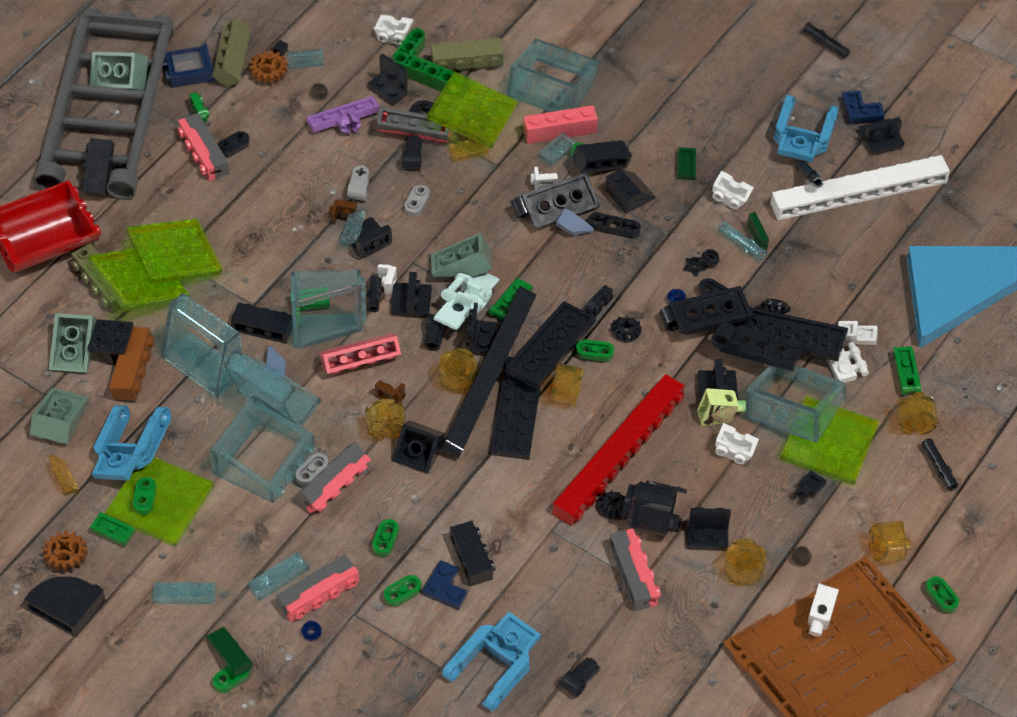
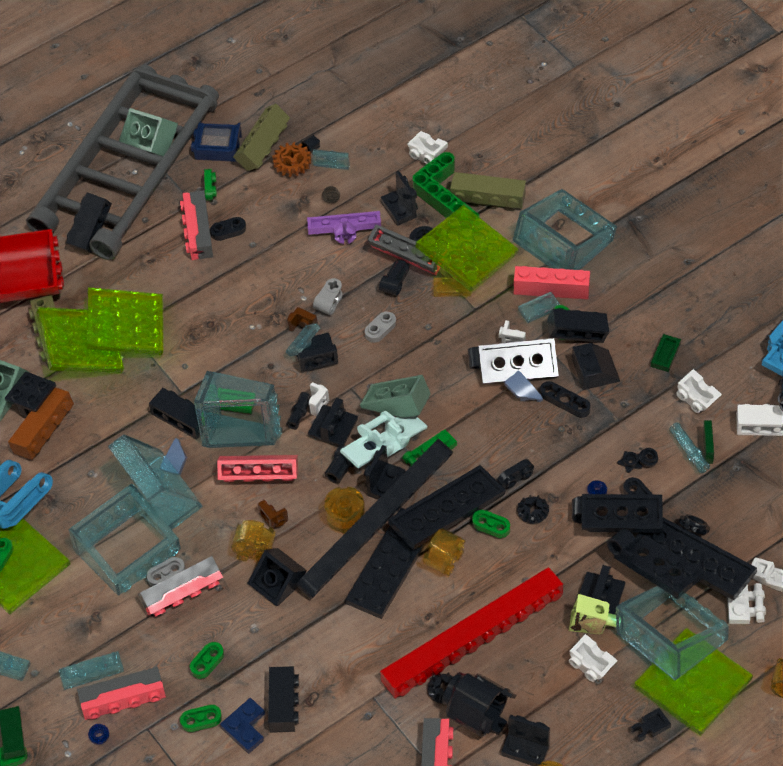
camera: 25 degrees right, 0 degrees up
clear light blue windscreen [161,293,244,398] -> none

